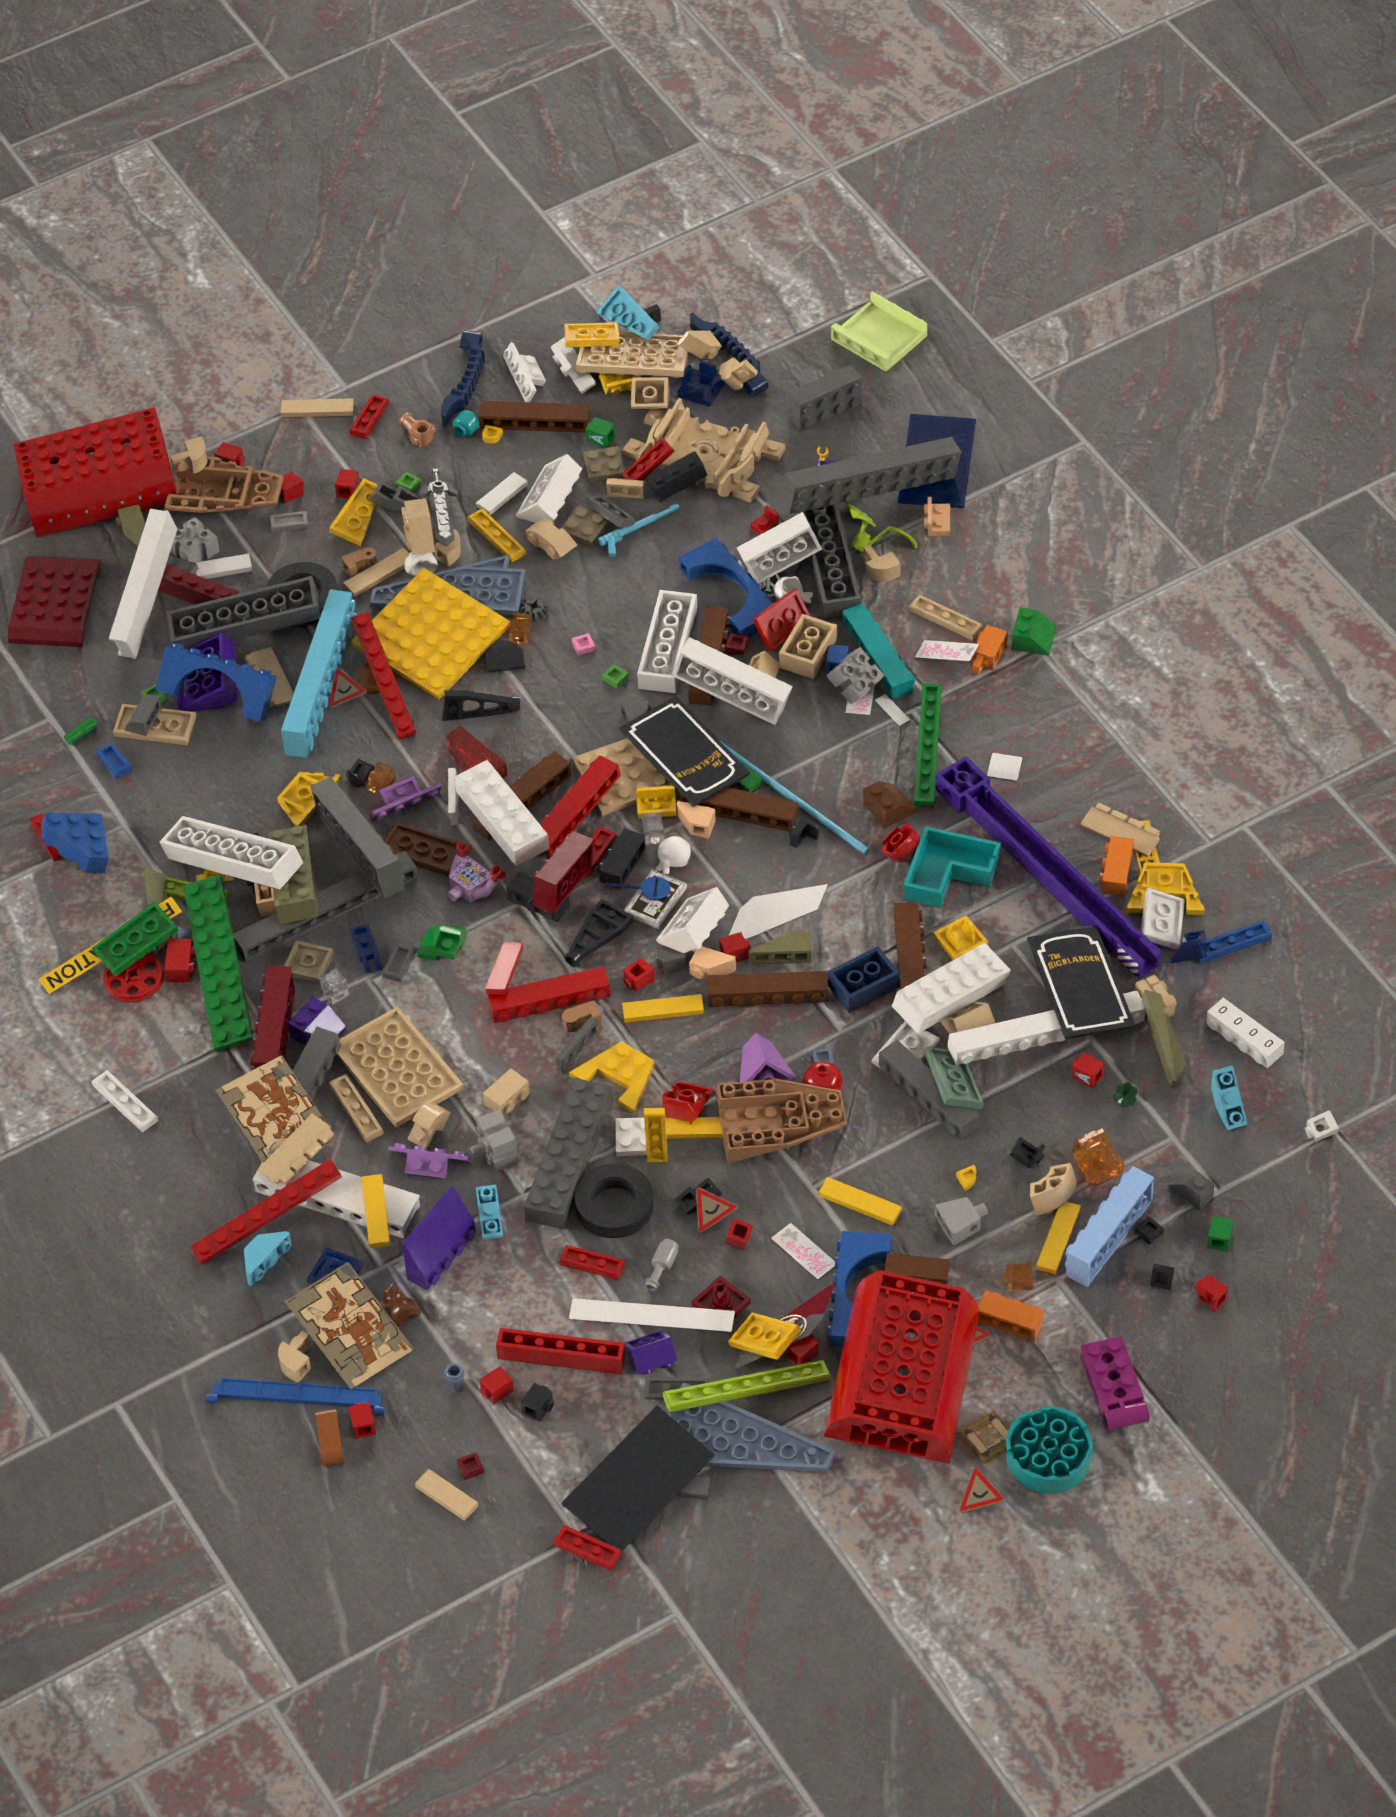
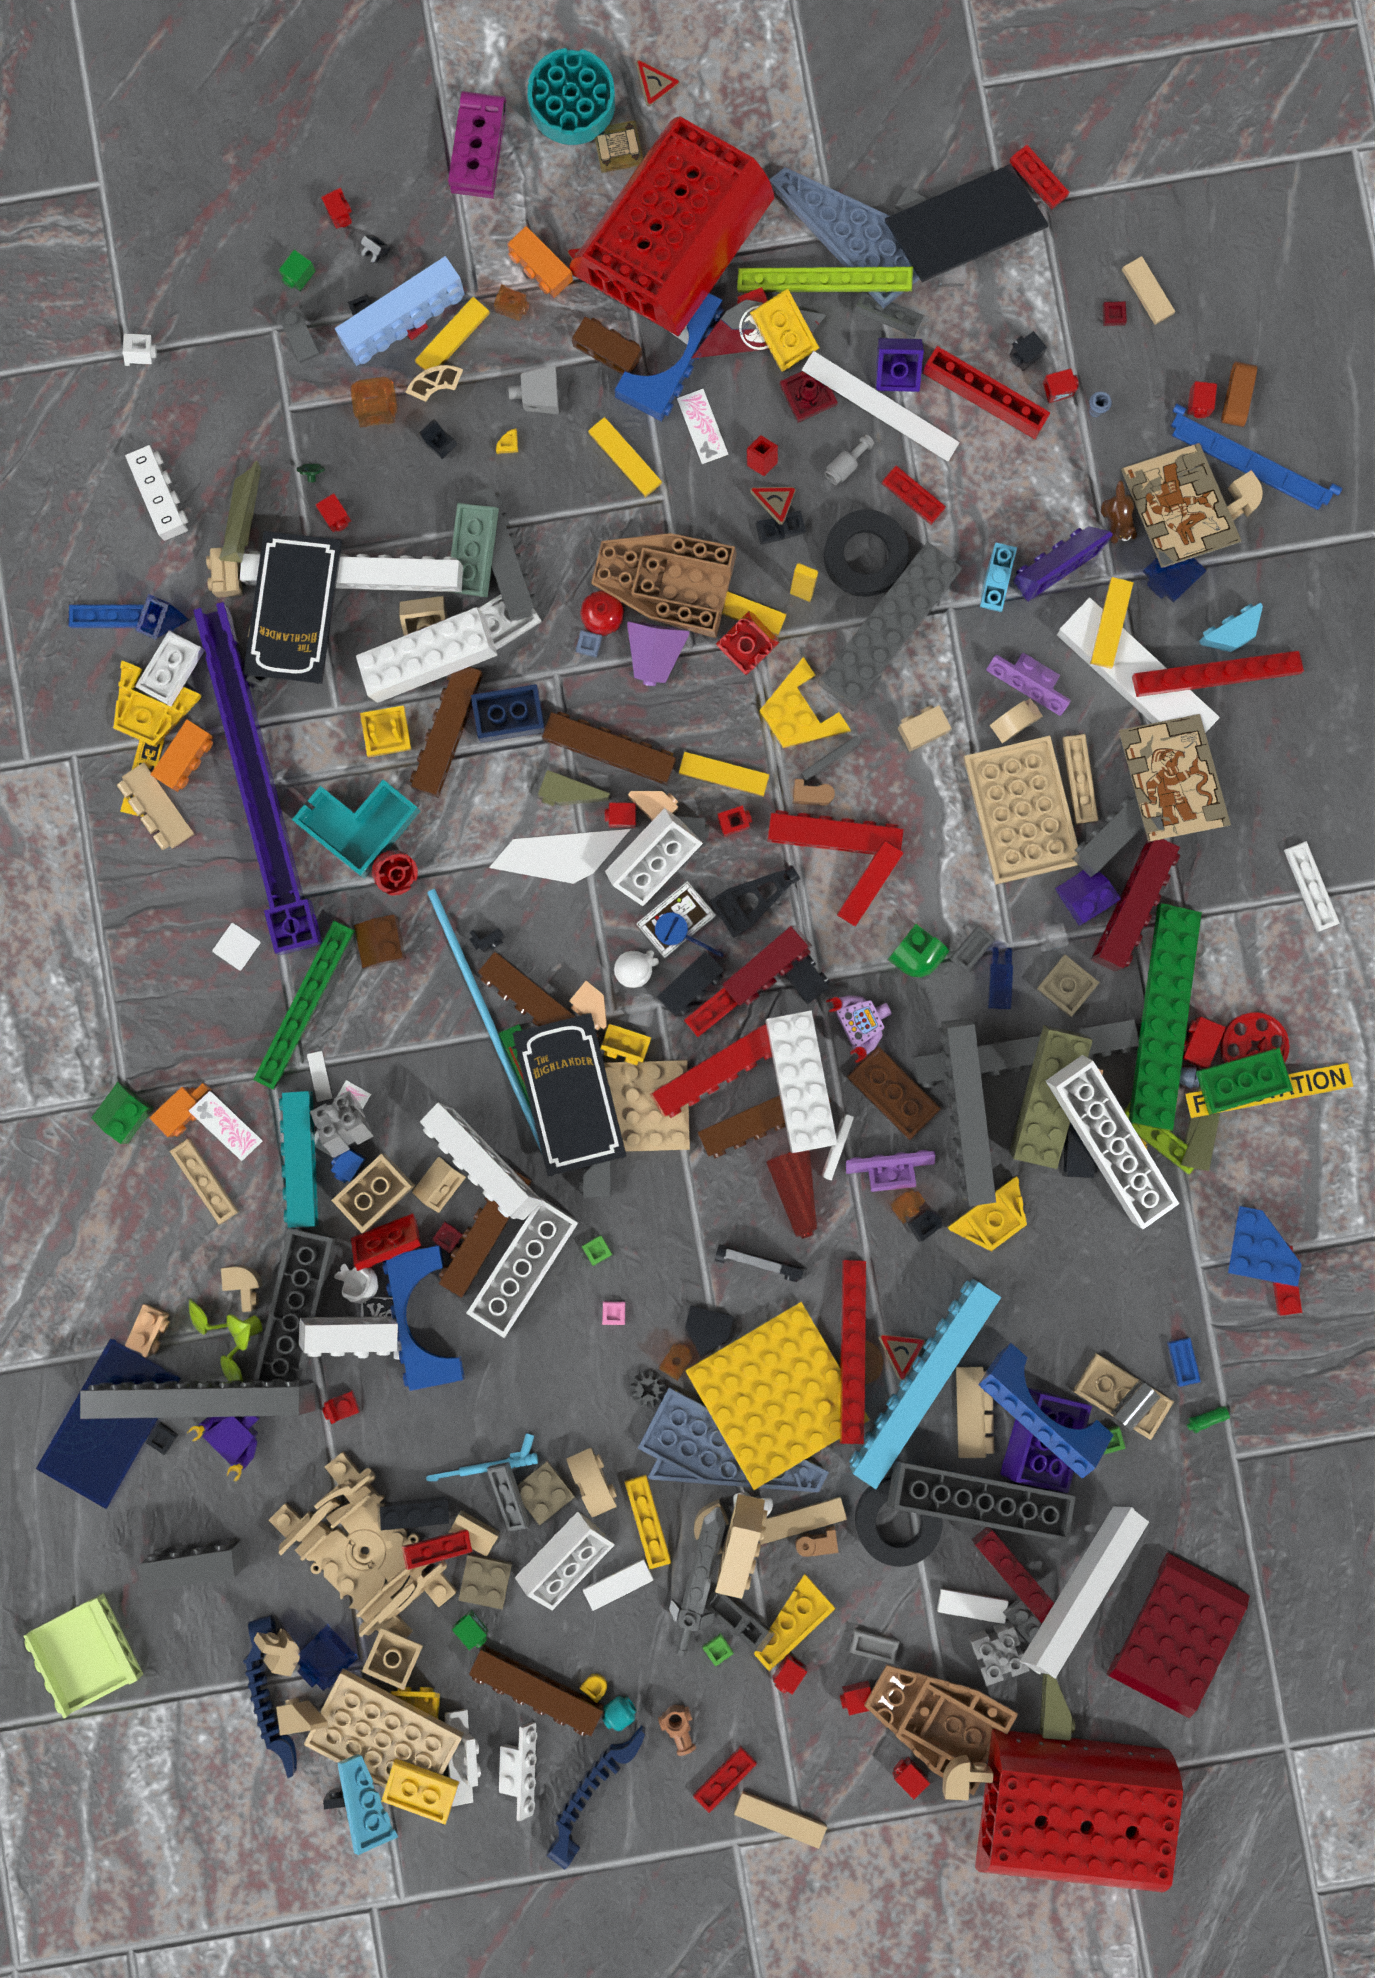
camera: 160 degrees left, 35 degrees up
tan windscreen [258,1113,334,1186] -> none
light grey brick [470,1109,518,1171] -> none
white plate [616,1118,647,1157] -> none
medium azure slope [1211,1065,1247,1130] -> none

